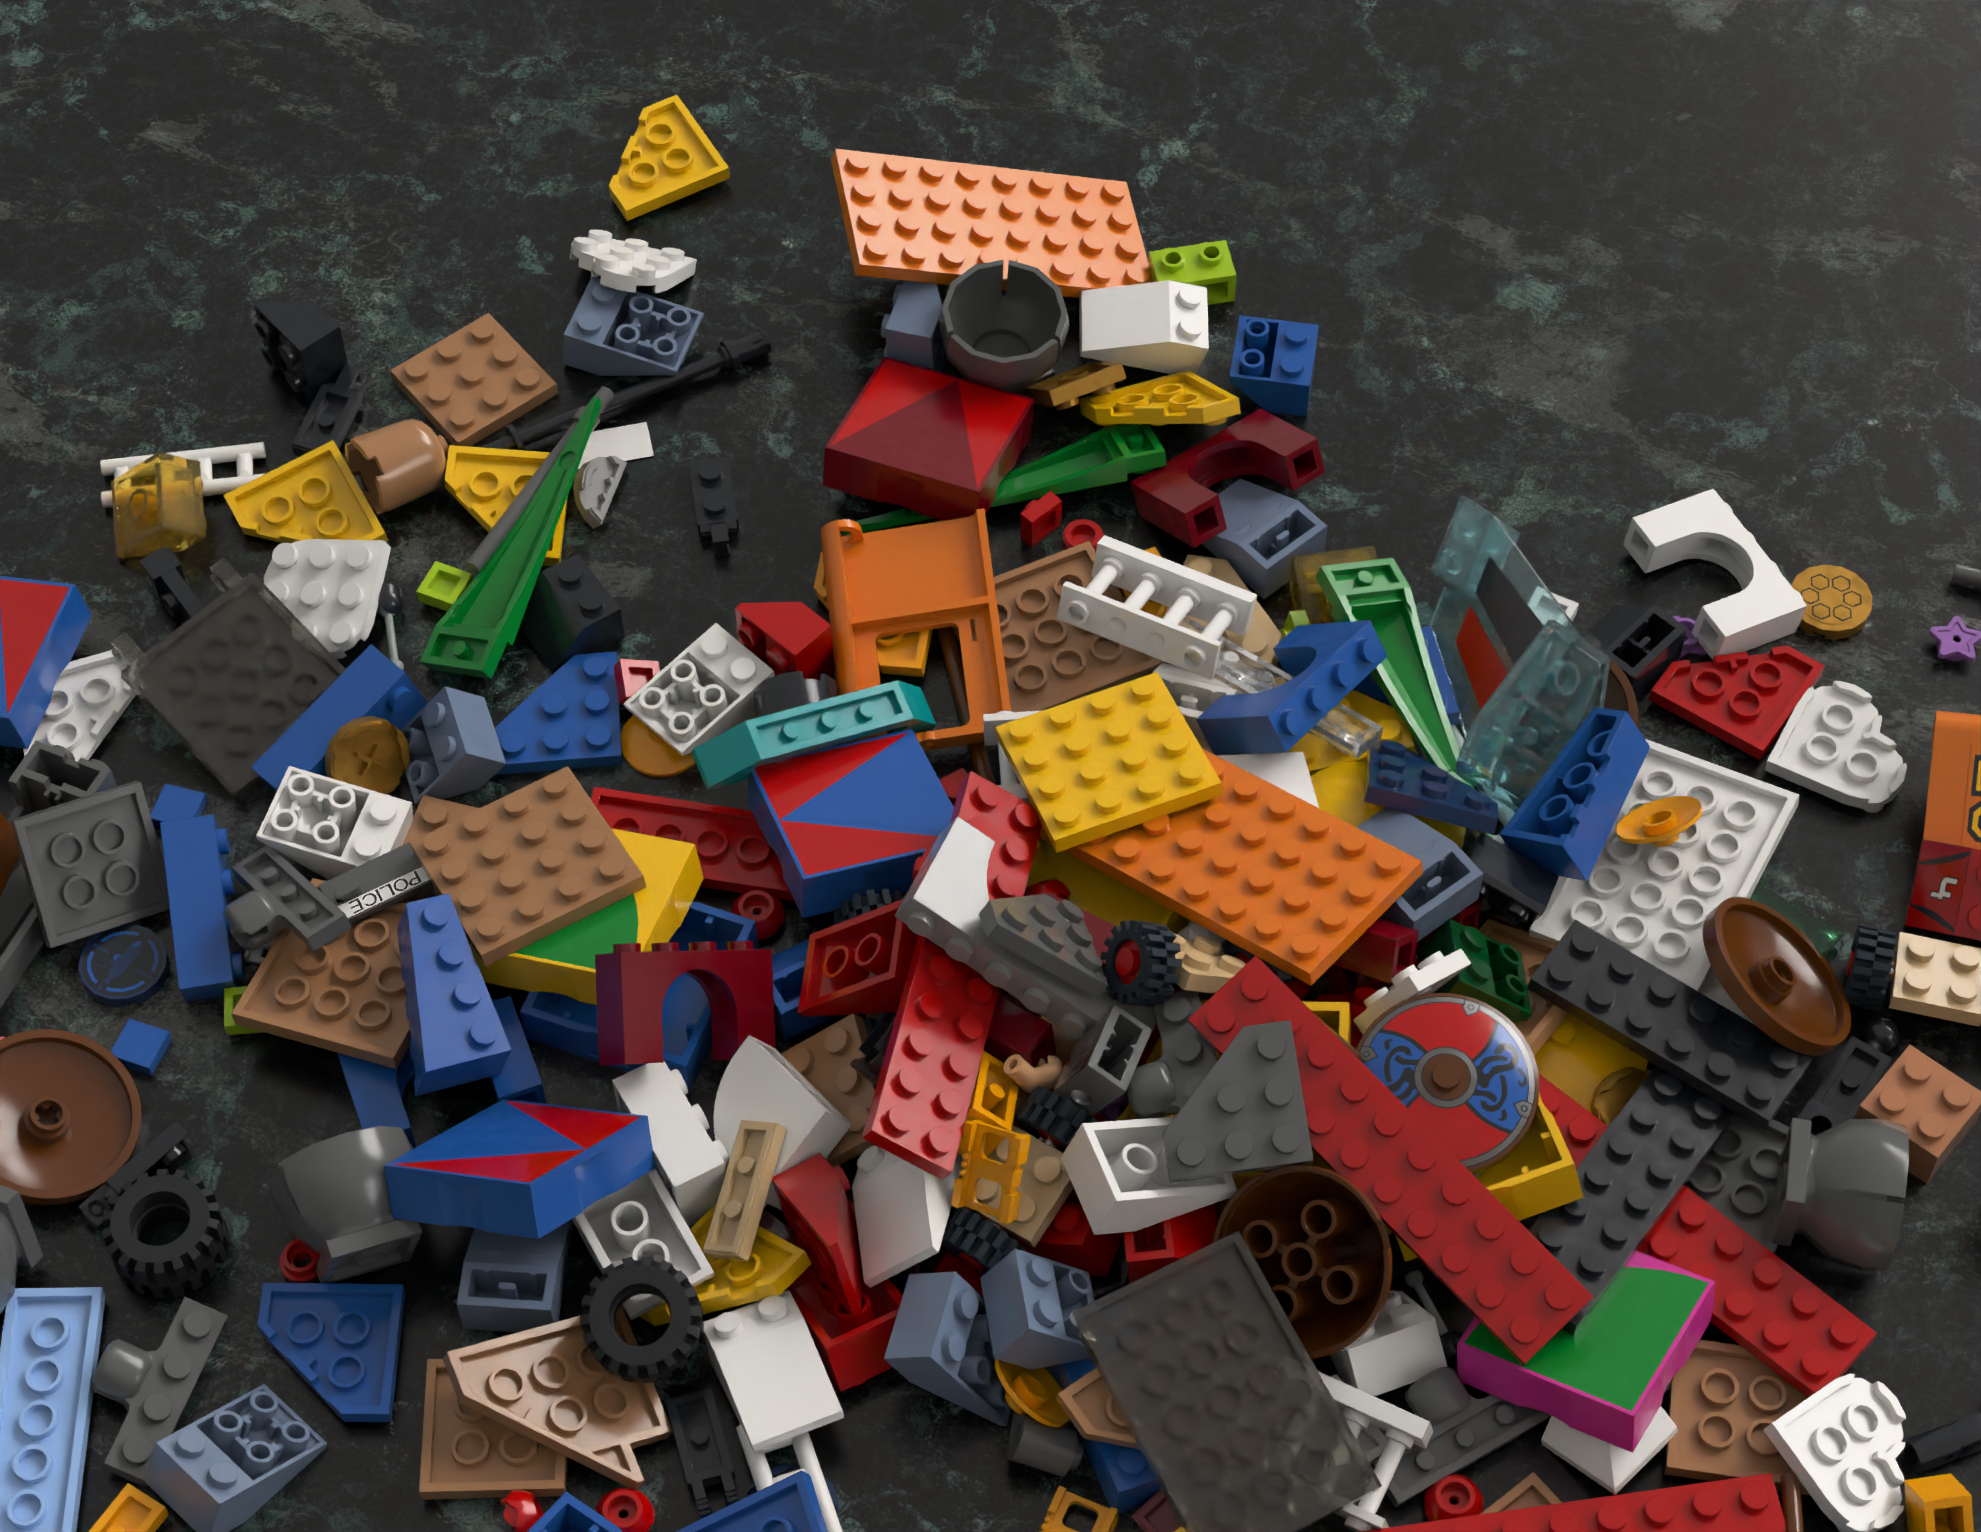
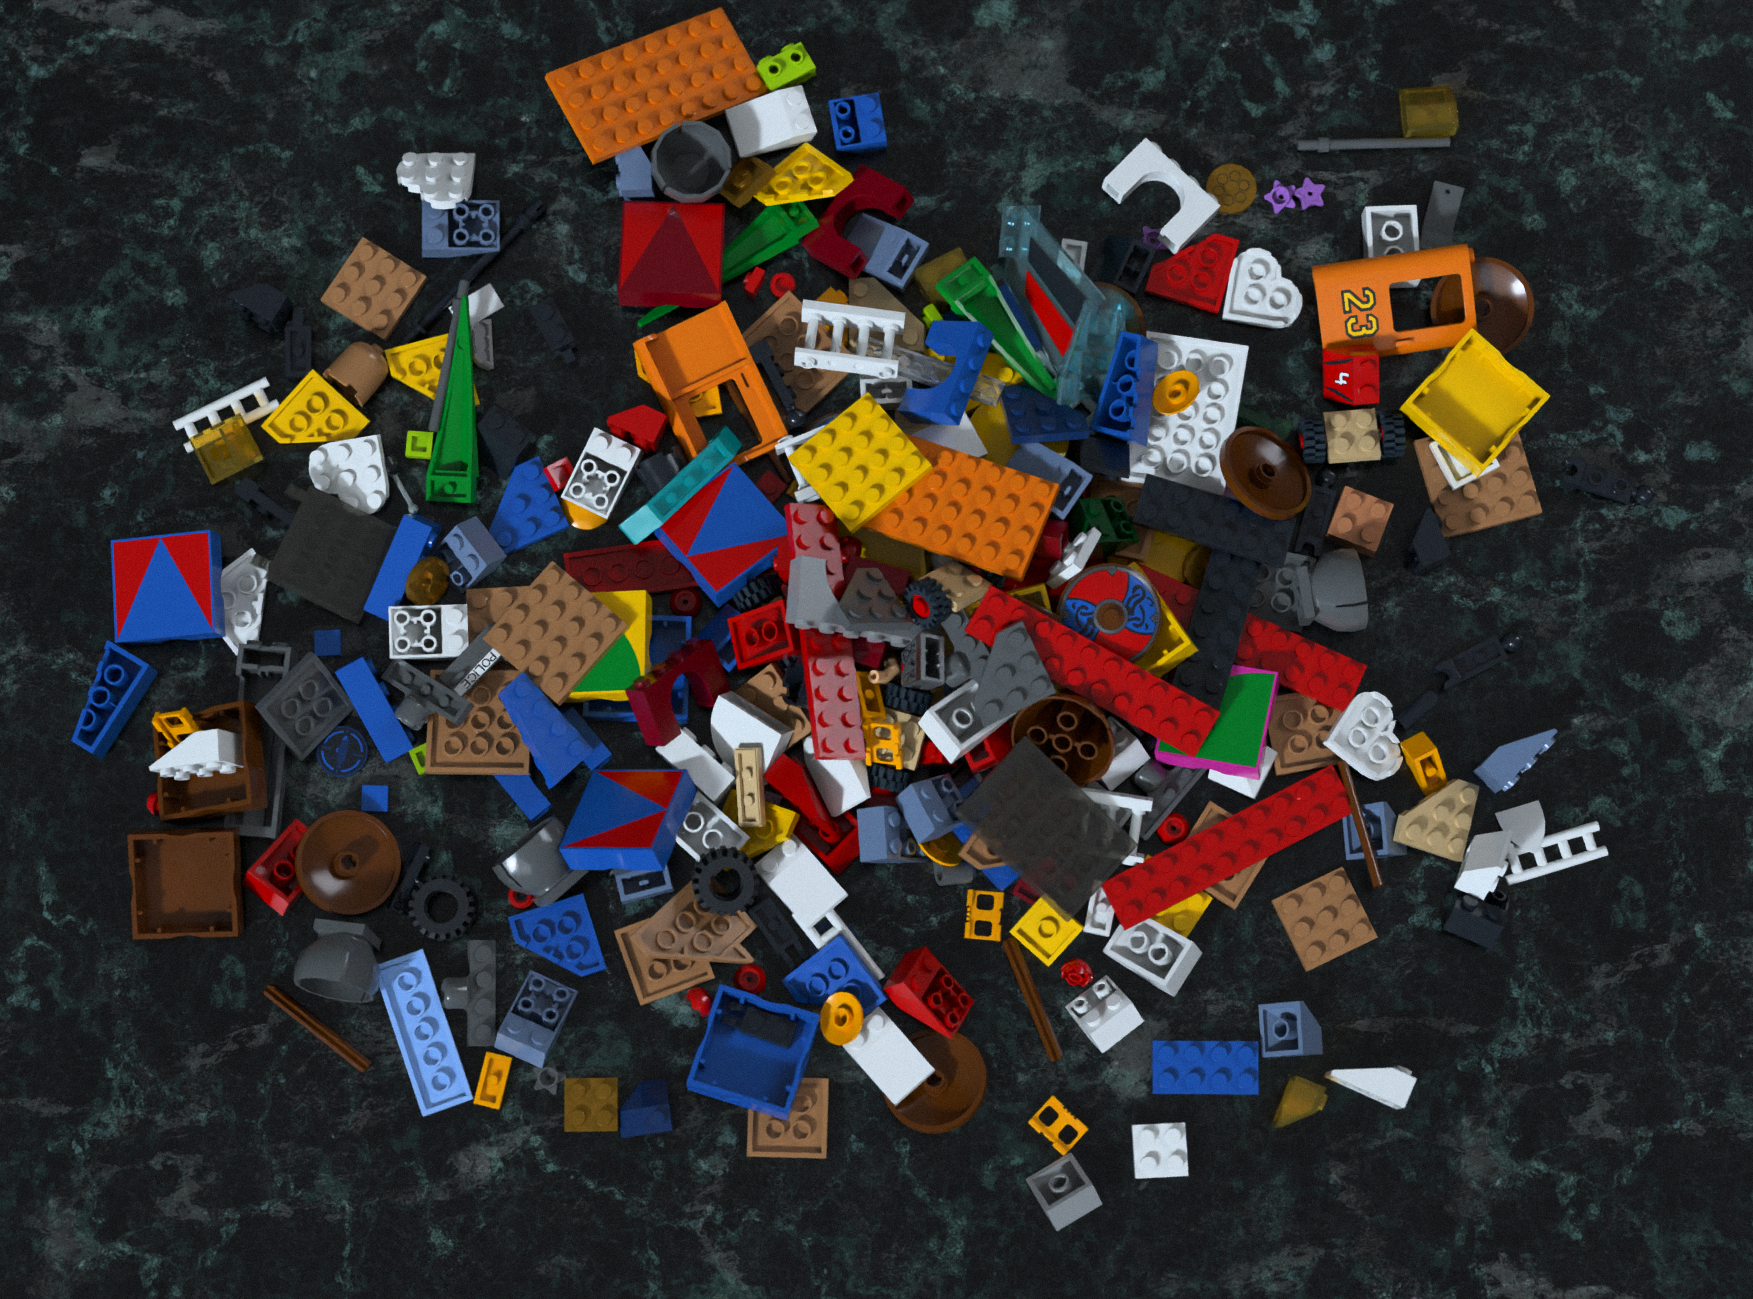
camera: 20 degrees left, 25 degrees up
yellow plate [609,95,730,221] -> none
none -> black plate [748,339,806,428]
none -> medium lavender plate [1264,180,1296,214]

